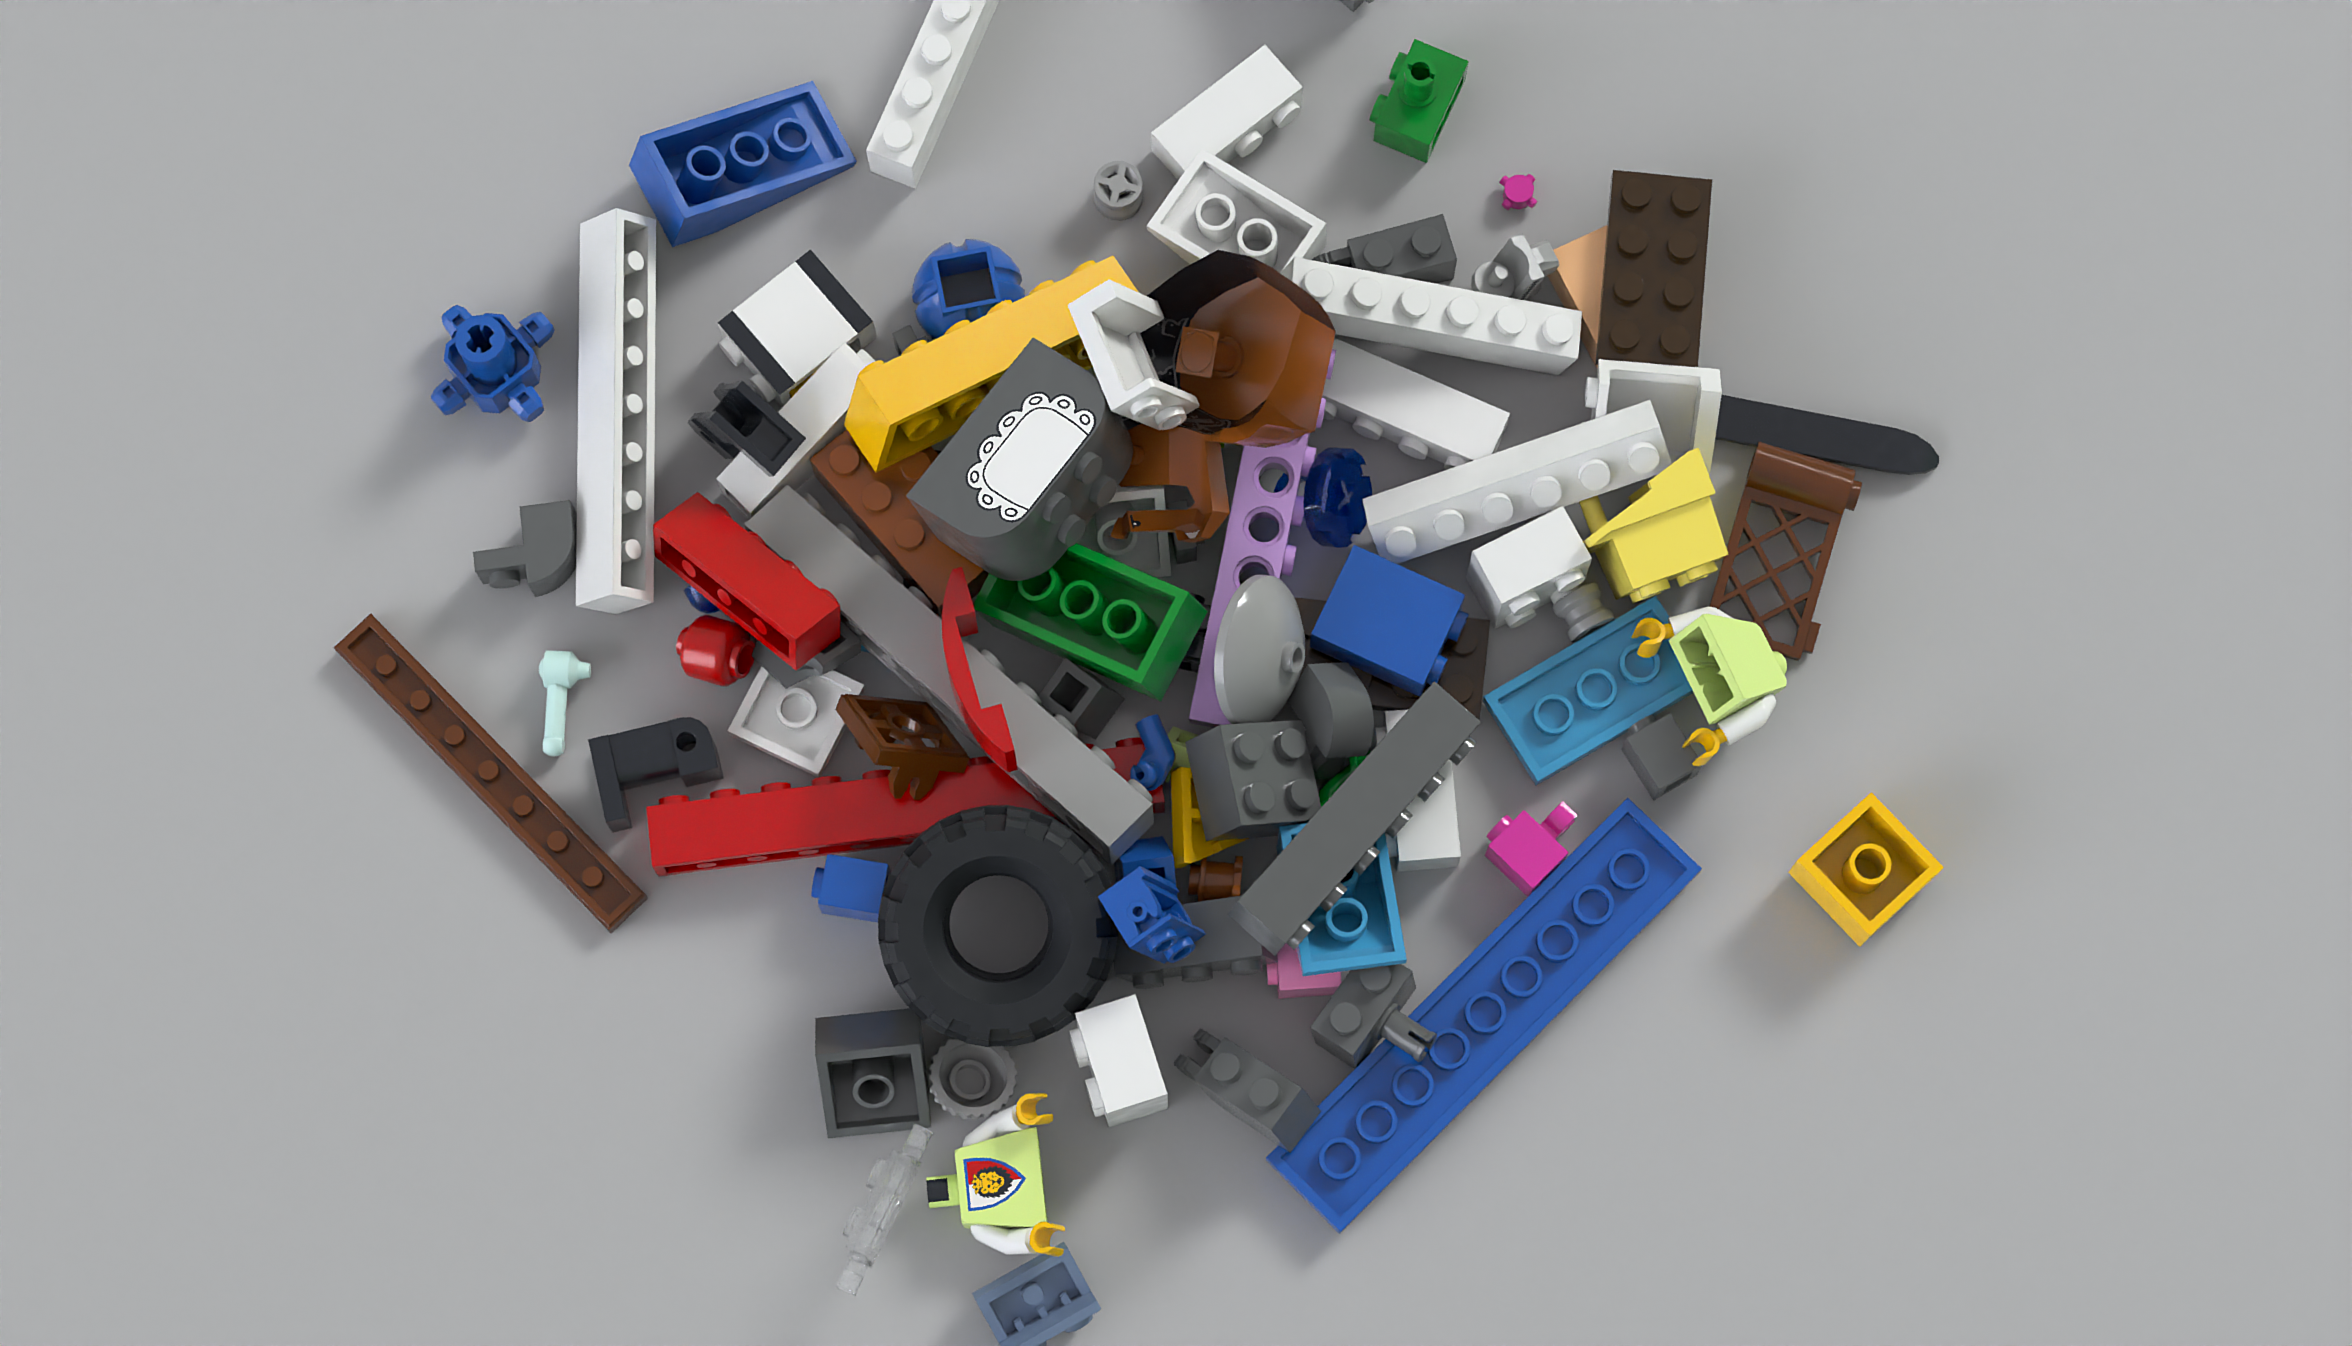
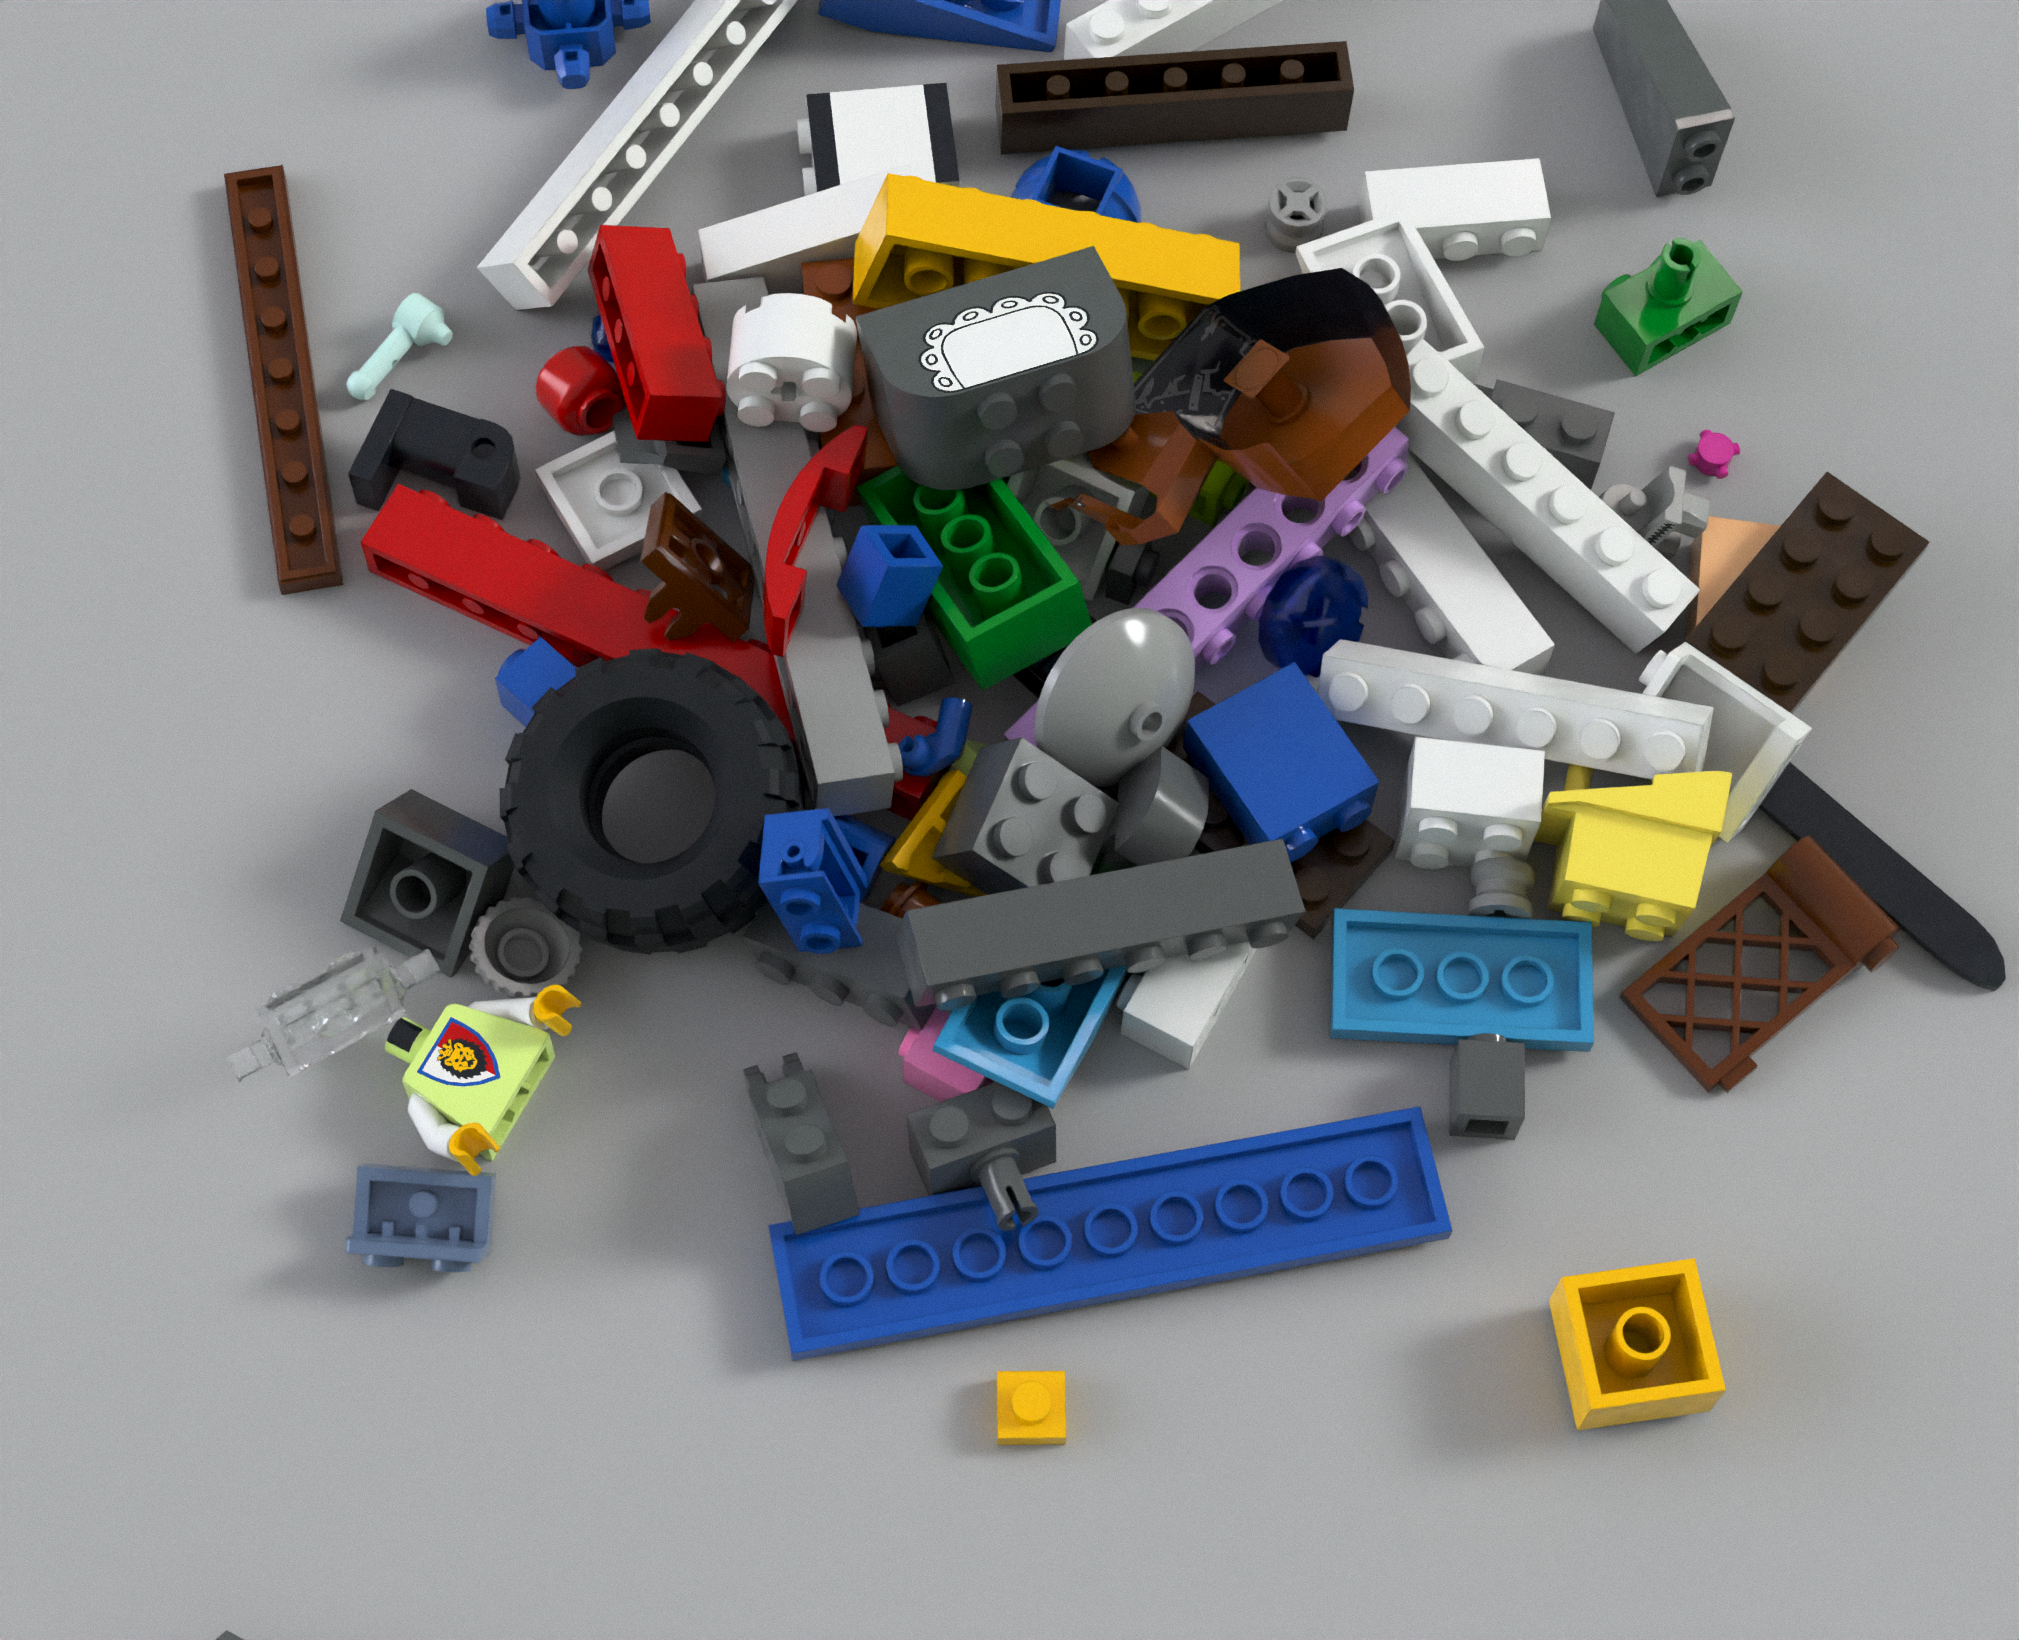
camera: 30 degrees right, 10 degrees down
dark grey brick [473,500,577,597] -> none
black piece [688,381,806,477] -> none
white panel [1068,279,1200,430] -> none
white brick [1069,994,1168,1127] -> none
dark pink brick [1485,801,1578,897] -> none
yellowish green torso [1631,607,1787,766] -> none
none -> white brick [726,293,857,432]
none -> blue brick [836,525,943,628]
none -> dark brown brick [995,41,1354,154]
none -> yellow plate [996,1371,1066,1445]

